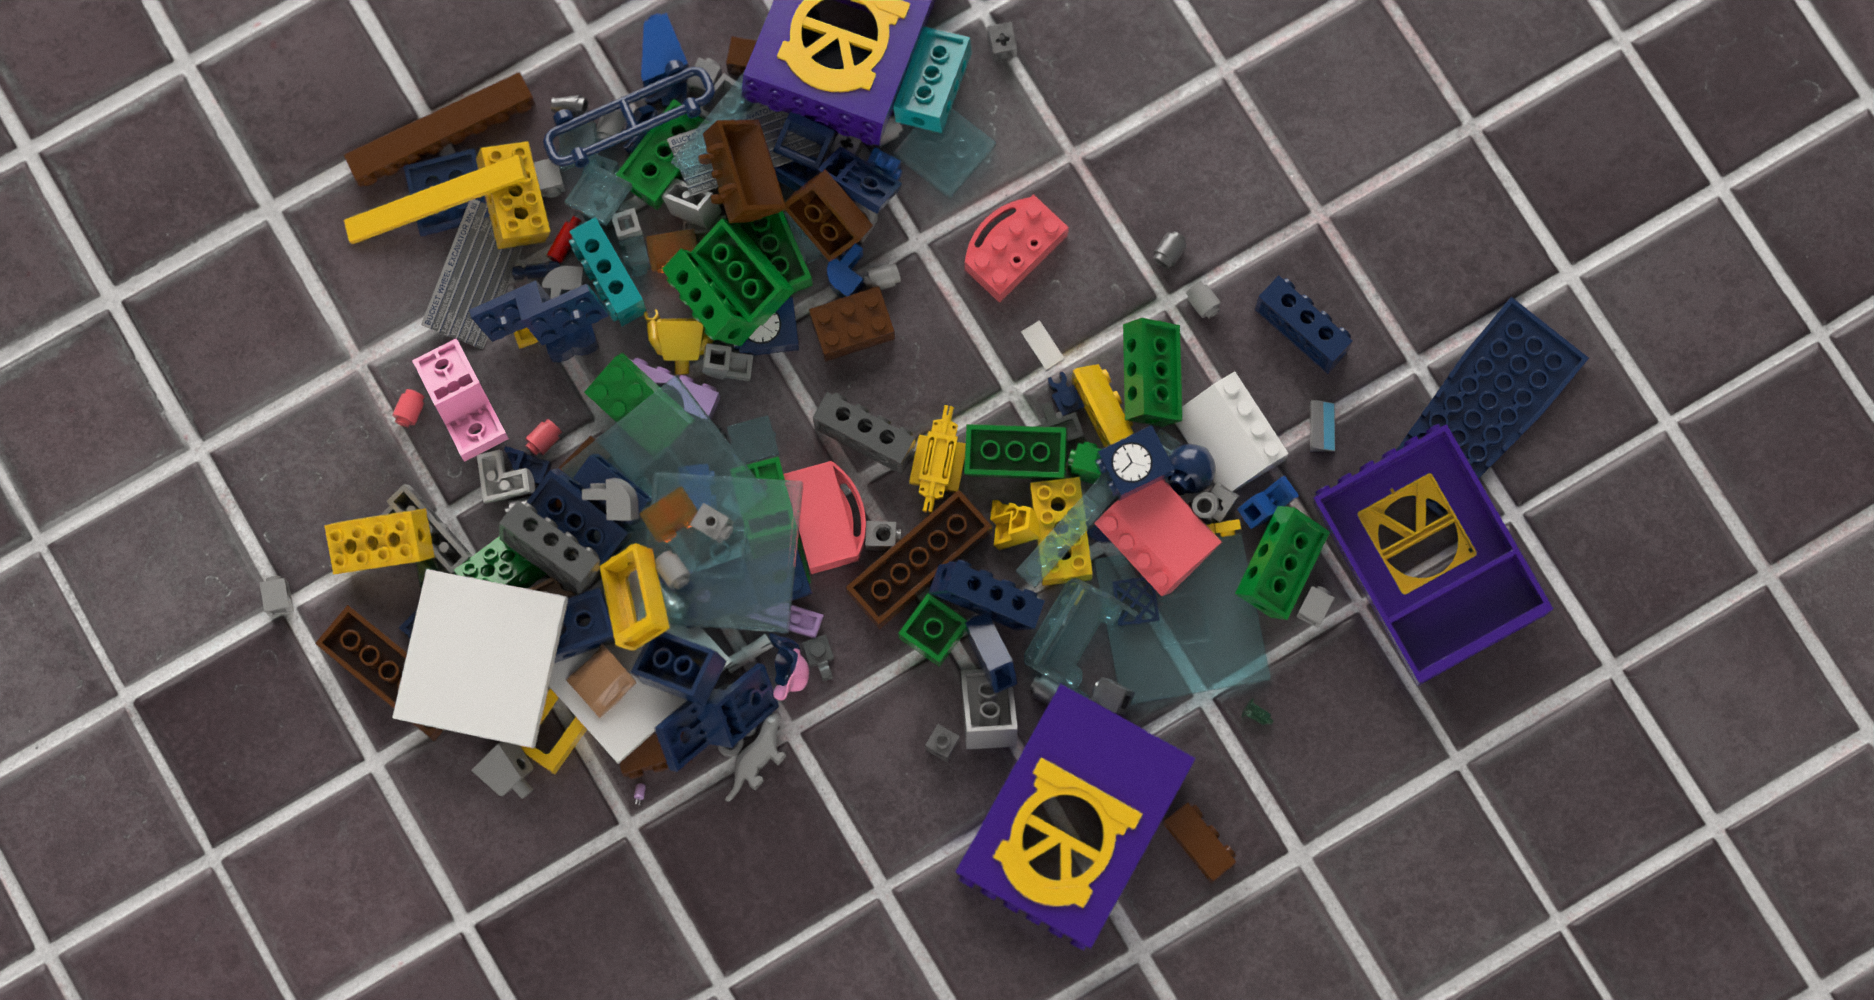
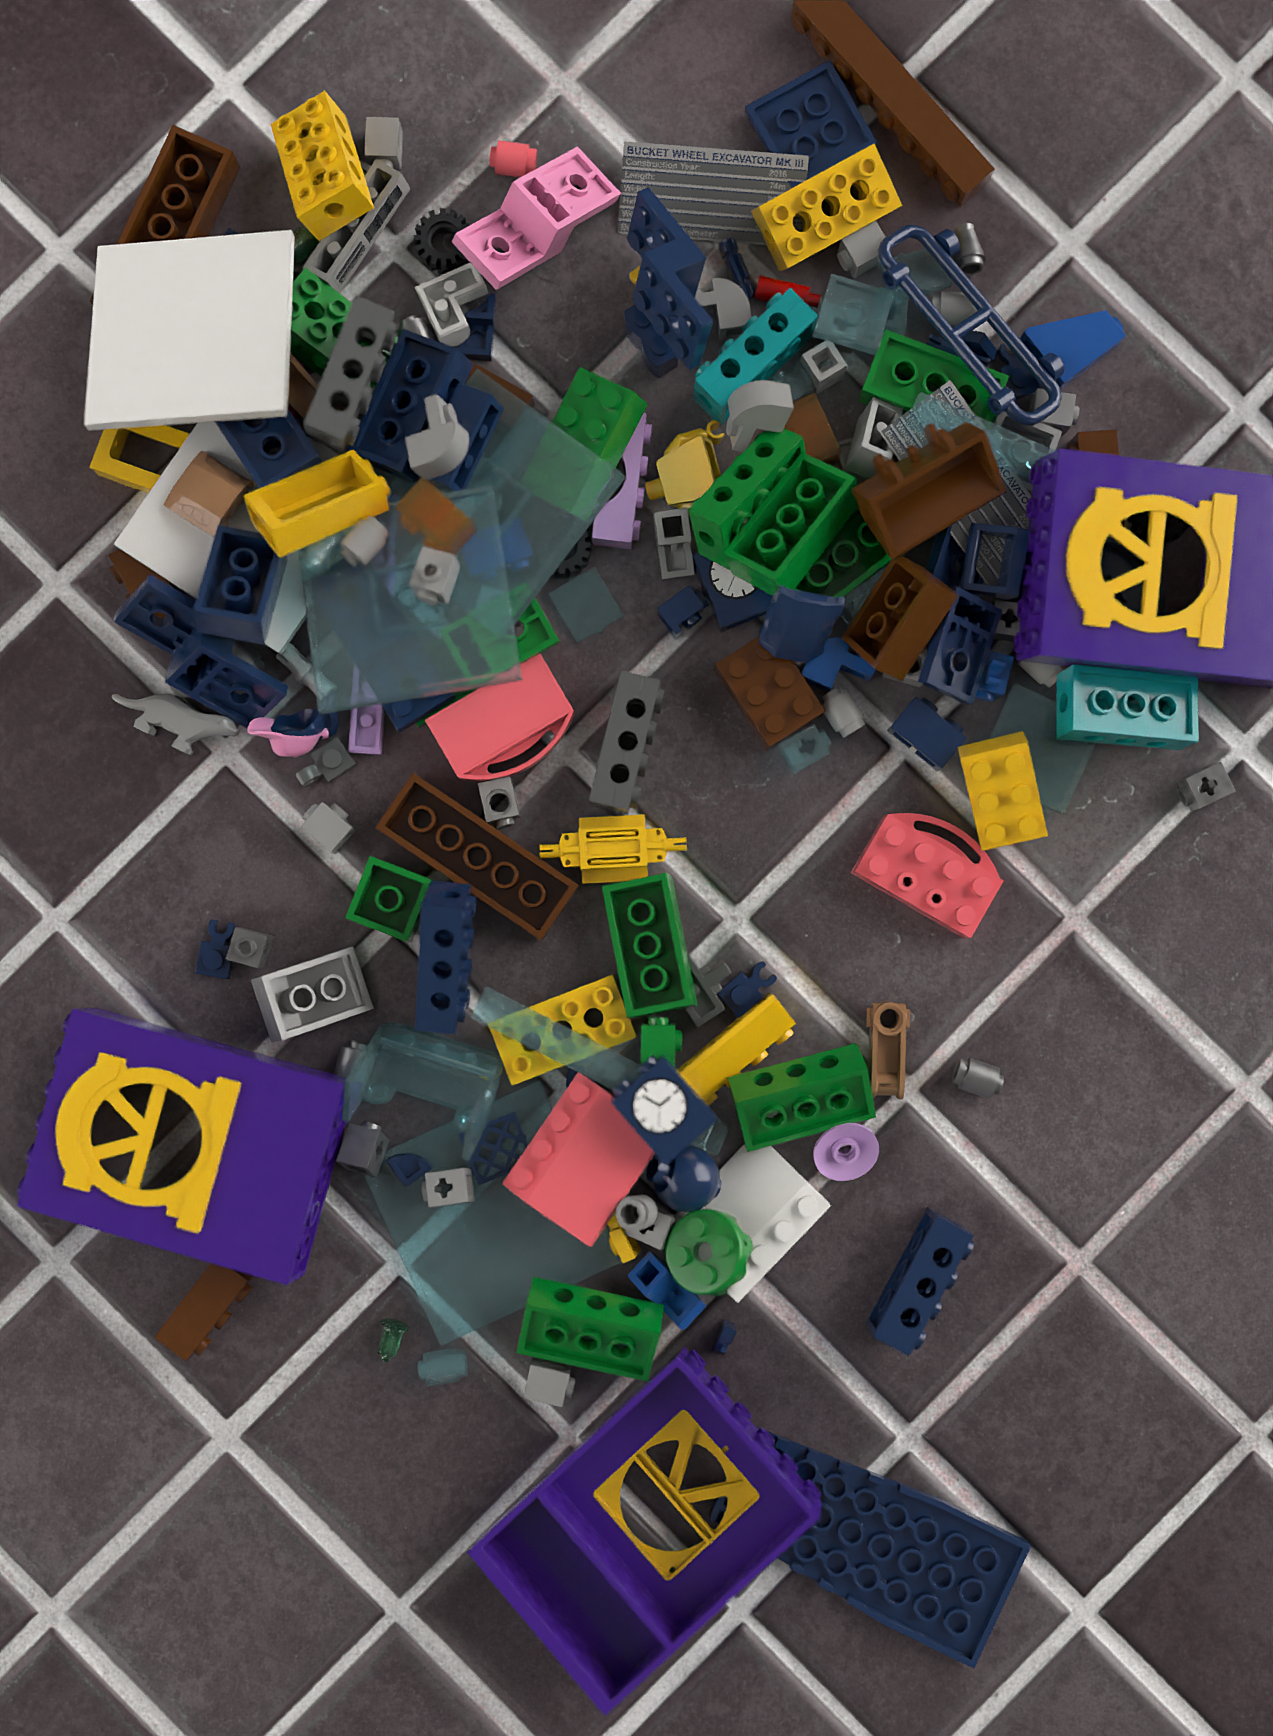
camera: 75 degrees right, 10 degrees up
light grey brick [260,576,294,616] -> none
yellow tile [344,155,527,244] -> none
light grey torso [472,741,534,799] -> none
coral brick [525,419,562,456] -> none
lavender piece [634,783,646,805] -> none
dark blue brick [965,613,1018,694] -> none
yellow slope [990,500,1040,550] -> none
white sticker [1021,320,1065,370] -> none
light grey brick [1186,281,1221,319] -> none
light grey slope [1310,400,1335,452] -> none
none -> dark blue plate [195,919,236,979]
none -> light grey brick [301,802,357,854]
none -> light grey brick [365,117,403,170]
none -> dark blue tile [386,1153,433,1188]
none -> black tyre [414,208,470,275]
none -> clear light blue brick [418,1348,468,1387]
none -> light grey brick [422,1168,475,1207]
none -> dark blue brick [656,585,709,640]
none -> green plate [665,1209,753,1296]
none -> dark blue tile [711,1319,736,1355]
none -> light grey brick [726,380,794,452]
none -> dark blue slope [759,585,845,663]
none -> clear light blue brick [778,724,832,775]
none -> lavender dish [813,1123,879,1181]
none -> medium nougat piece [866,1001,910,1099]
none -> dark blue piece [887,697,967,772]
none -> yellow brick [957,731,1048,851]

